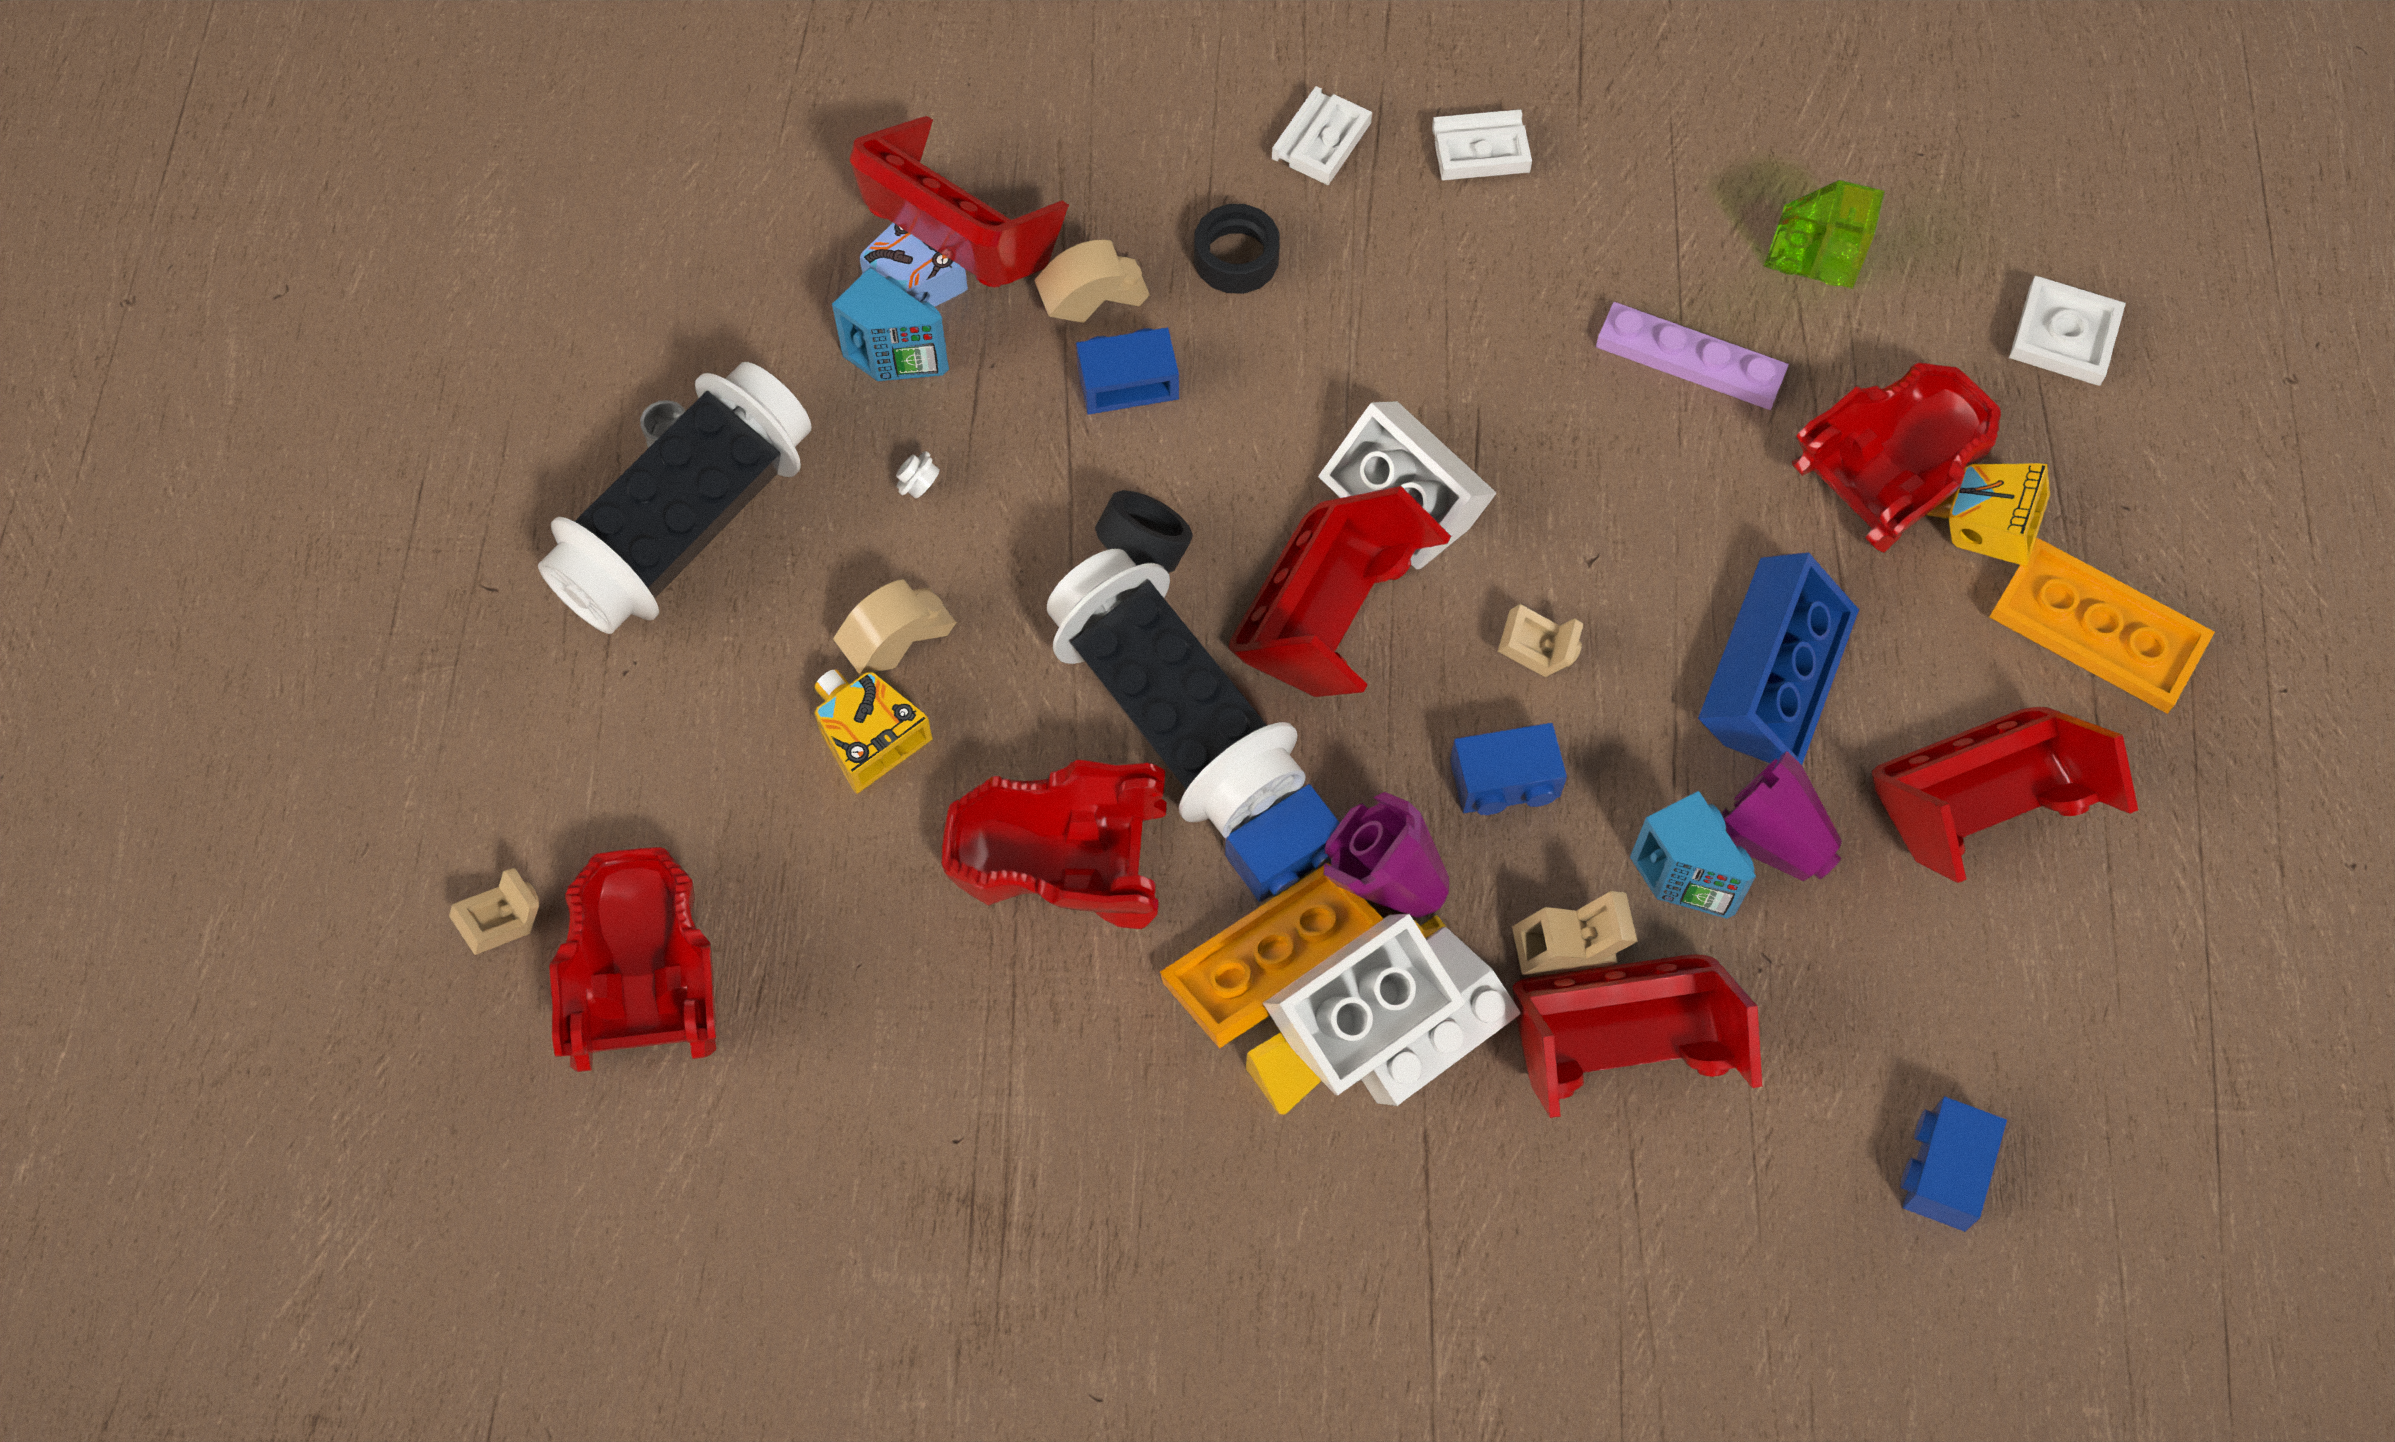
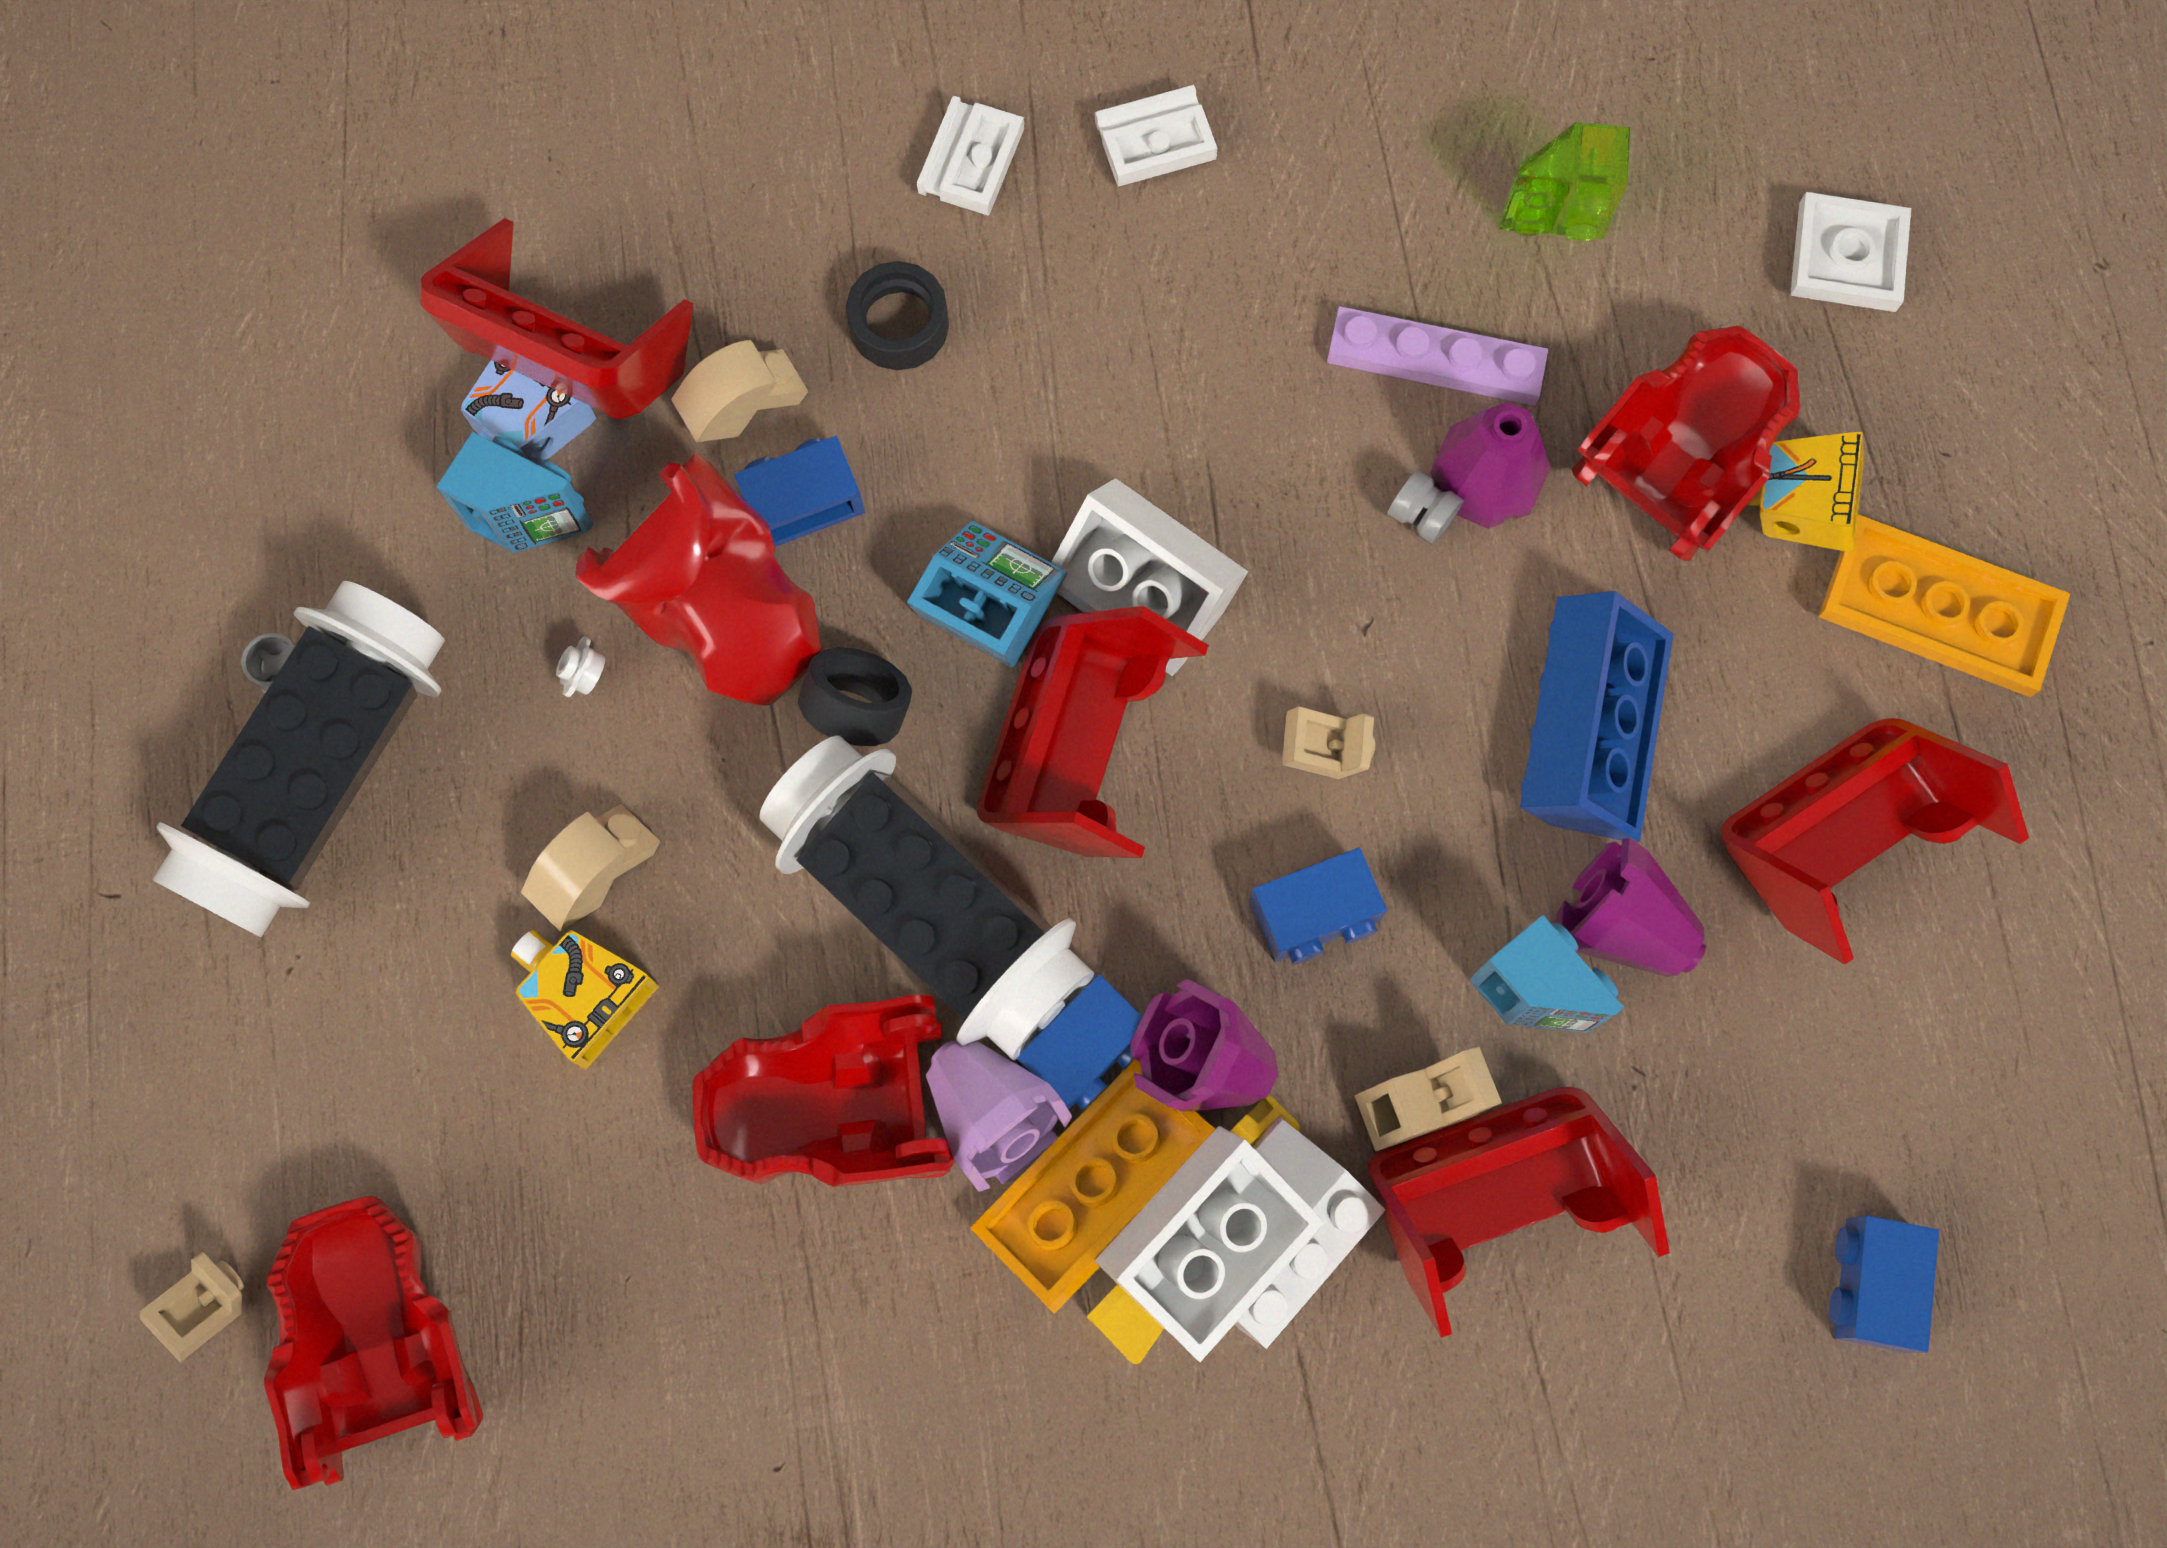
camera: 10 degrees left, 10 degrees up
none -> red animal [575,453,822,706]
none -> dark azure slope [907,521,1068,668]
none -> lavender cone [926,1040,1072,1192]
none -> light grey wheel [1387,469,1464,545]
none -> magenta cone [1430,402,1551,529]

